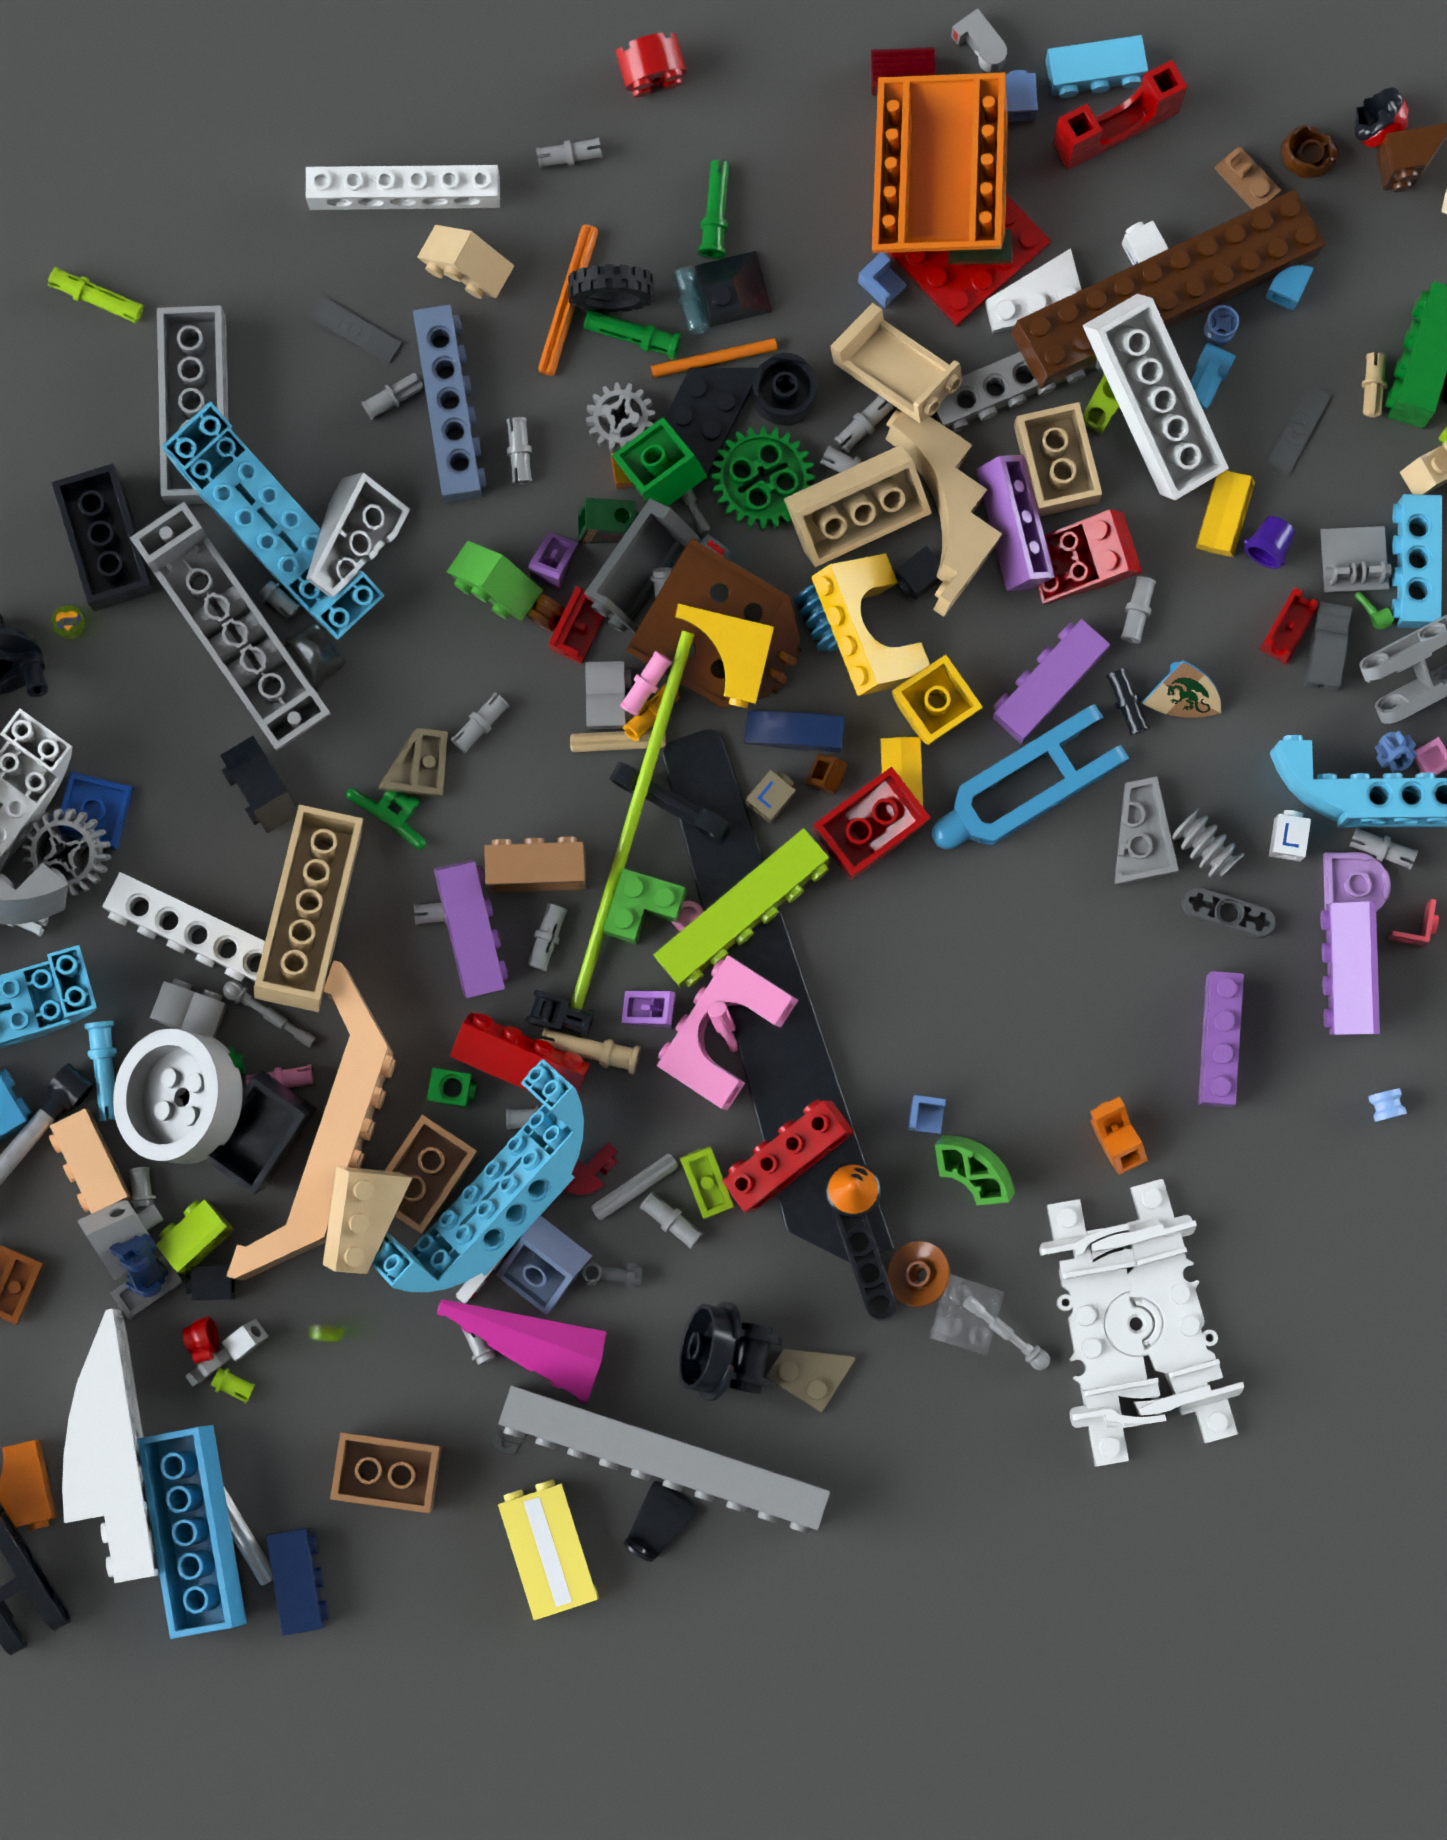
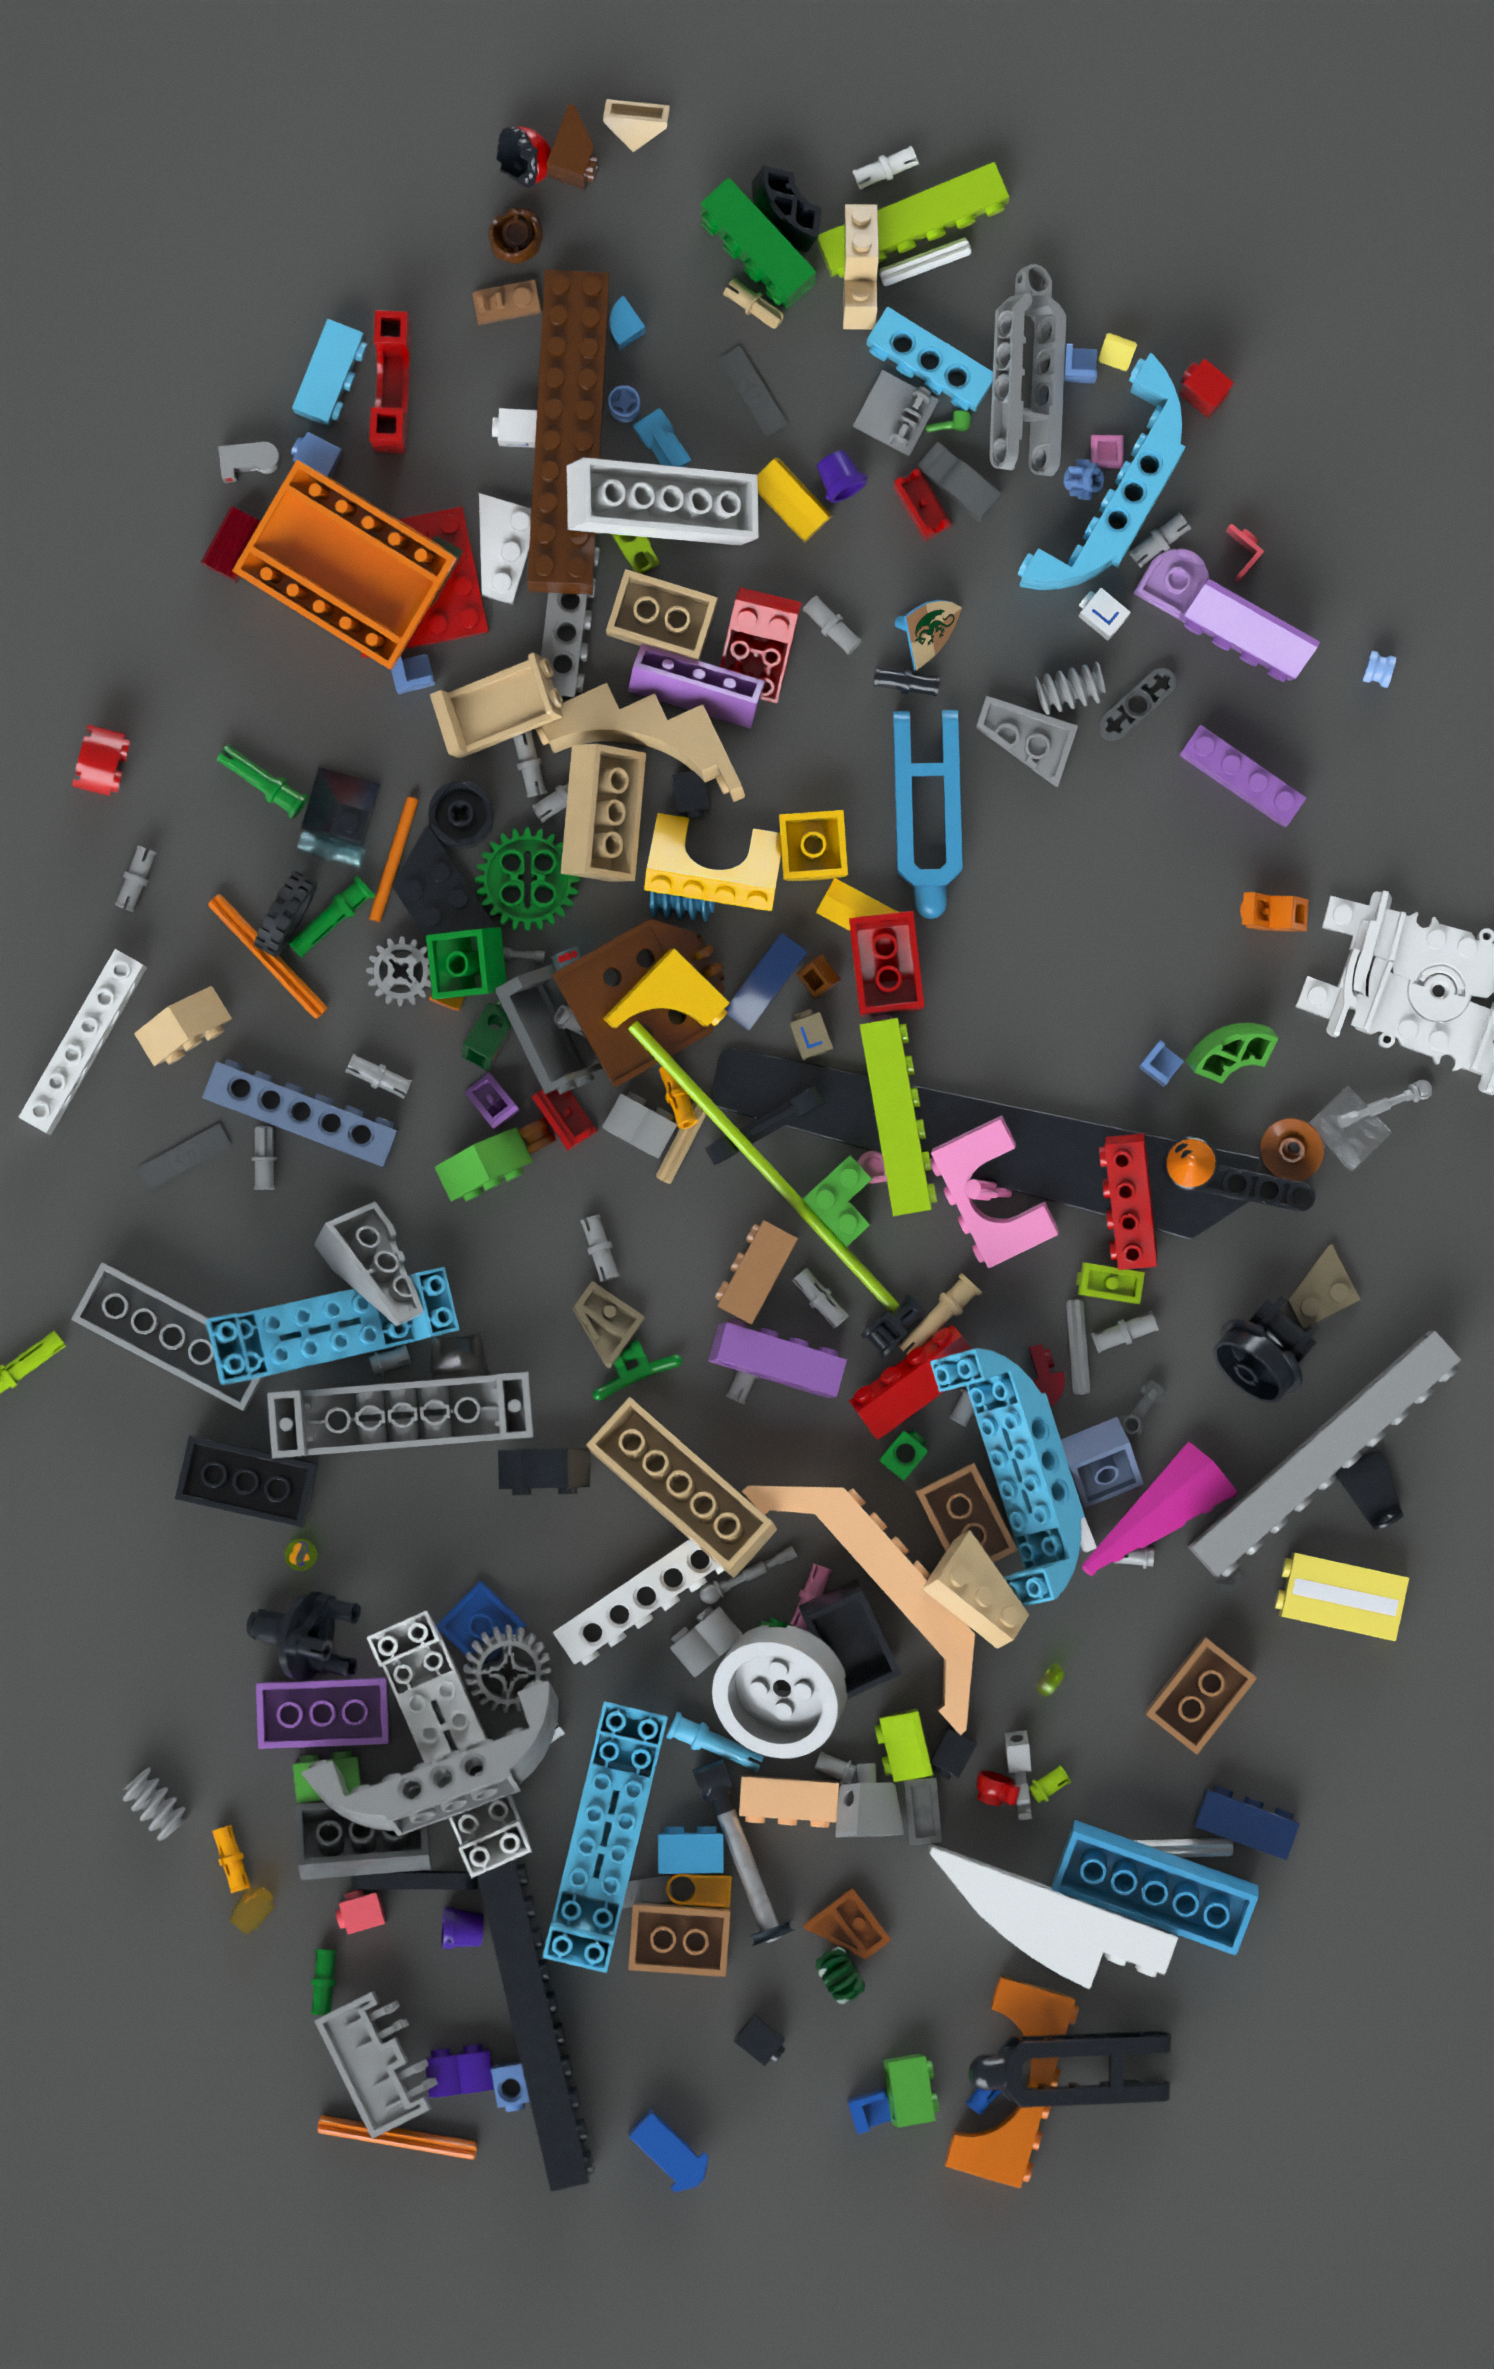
camera: 60 degrees left, 5 degrees up
dark blue piece [110,1234,168,1298] -> none
bright pink pin [620,651,673,716] -> none
medium lavender slope [621,991,676,1030] -> none
medium lavender brick [993,619,1110,744] -> none

